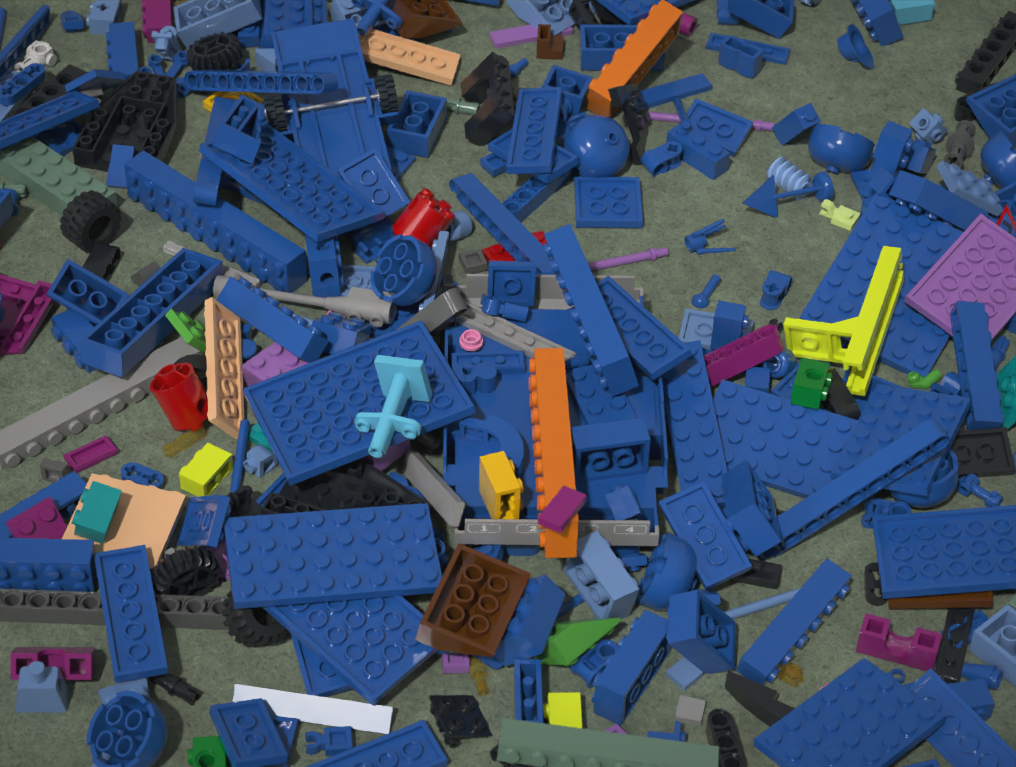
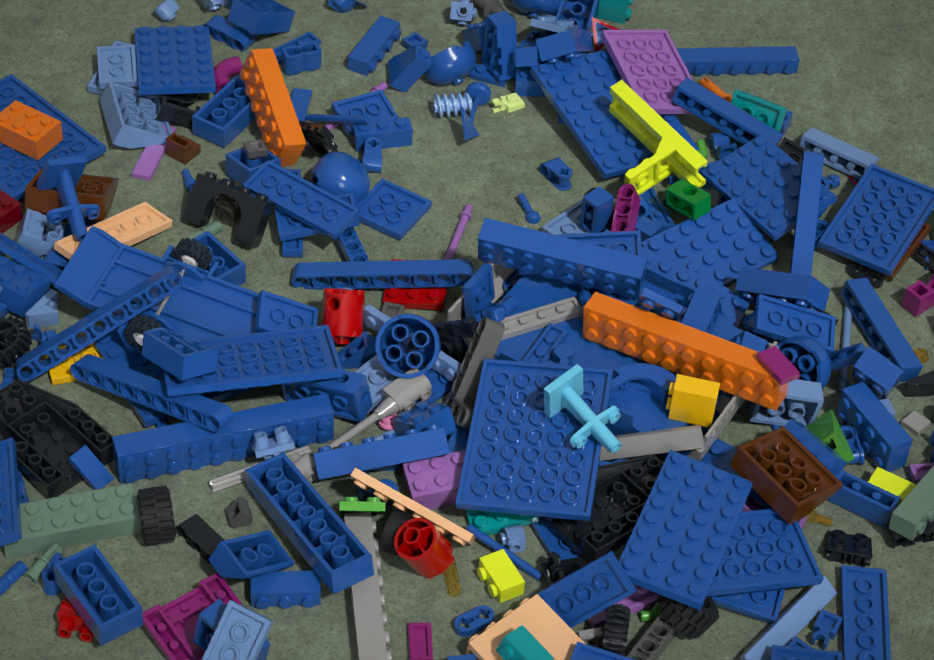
camera: 60 degrees left, 0 degrees up
bright pink plate [459,329,483,351] -> none
blue plant [684,219,736,255] -> none
none -> flat silver plate [243,139,268,159]
none -> medium blue hips [251,426,295,460]
none -> blue brick [348,15,402,76]
none -> blue plate [402,32,428,49]
none -> blue plate [635,288,684,321]

